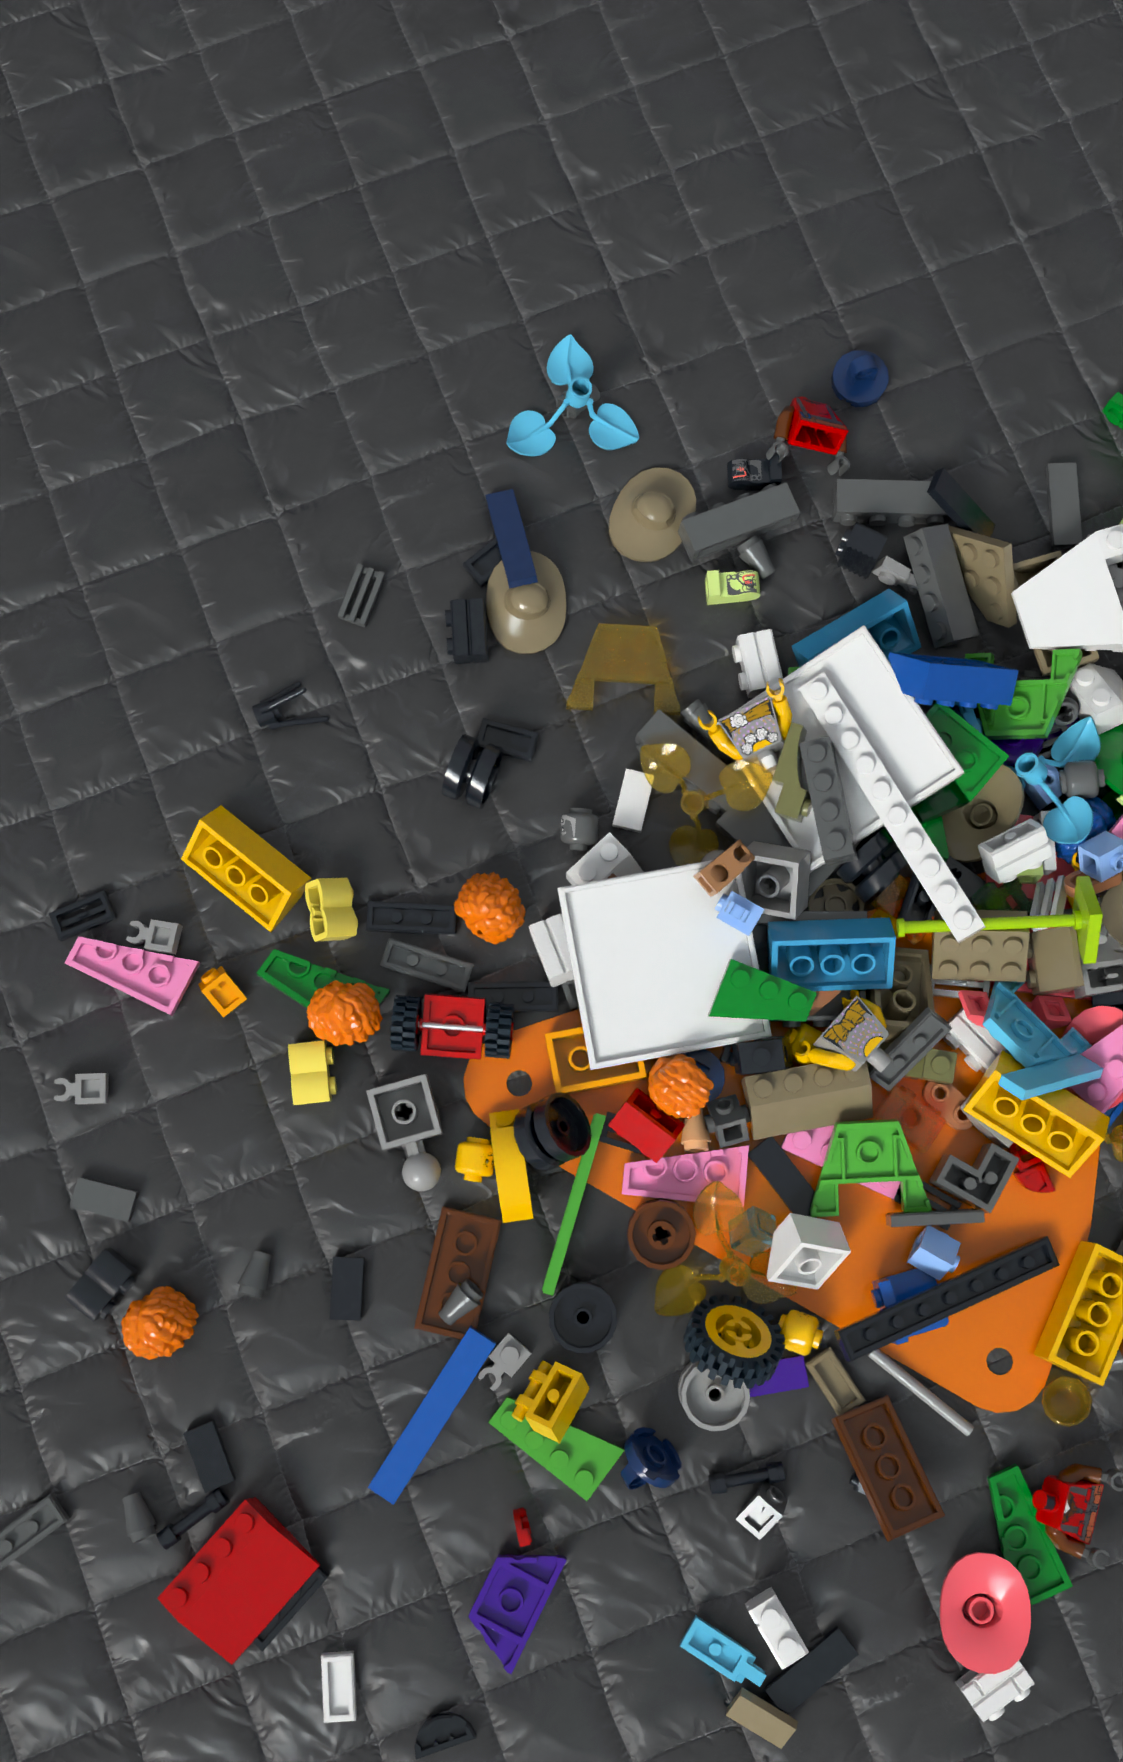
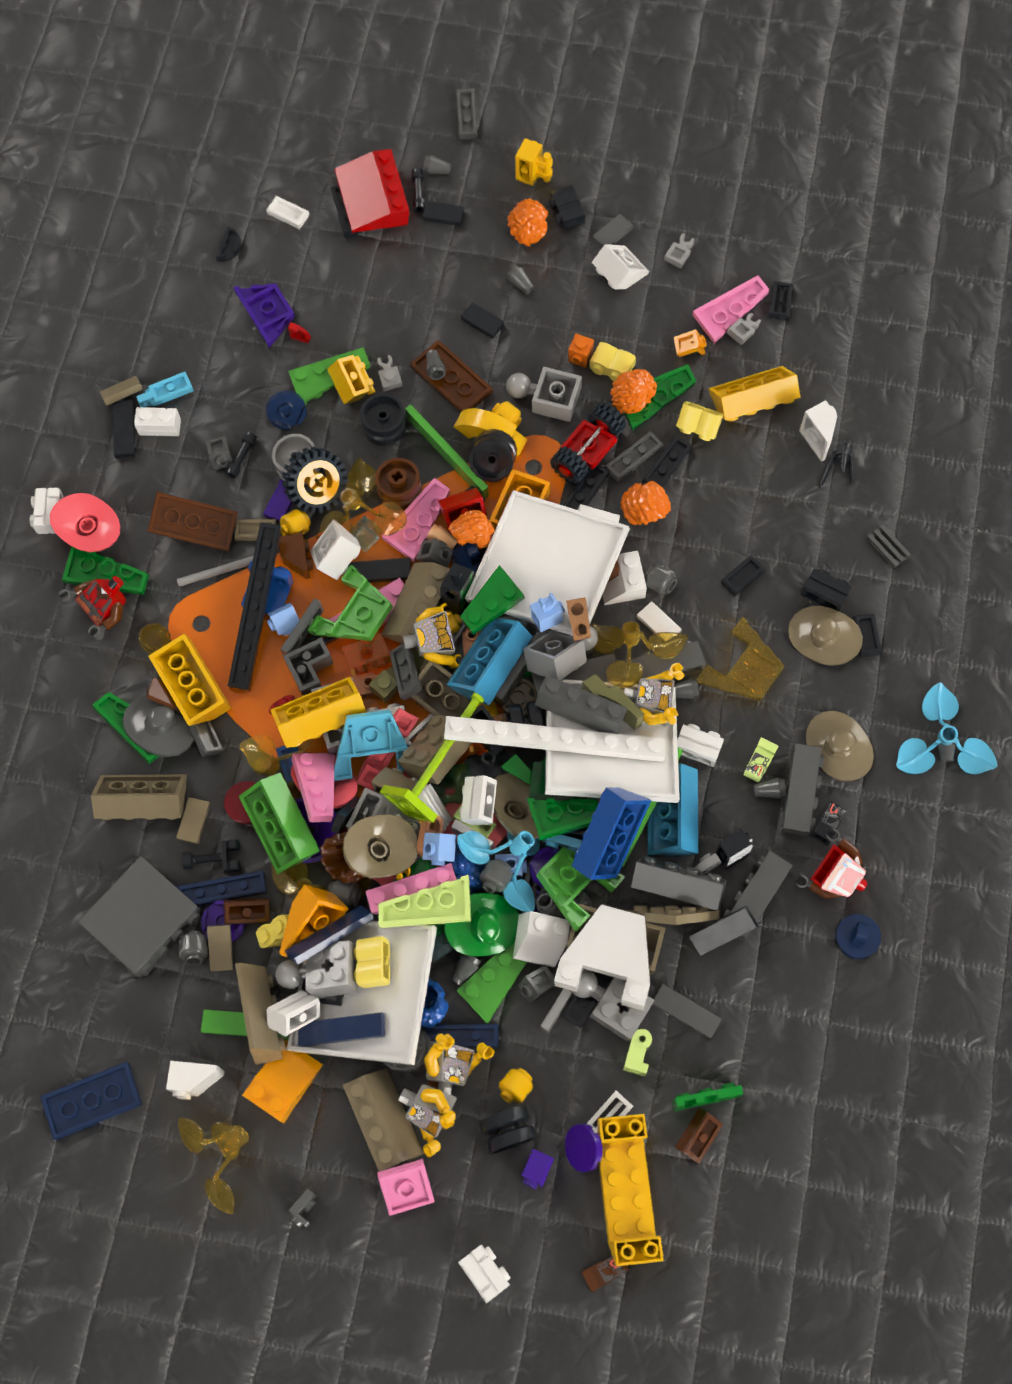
camera: 125 degrees right, 10 degrees down
blue tile [368,1326,496,1505] -> none
black wheel [441,734,504,809] -> none
dark blue tile [485,489,538,589] -> none
medium azure tile [998,1054,1104,1100] -> none
none -> reddish brown slope [279,533,313,579]
none -> yellow brick [515,138,553,186]
none -> orange brick [568,334,594,368]
none -> white slope [592,244,649,289]
none -> white slope [799,401,837,462]

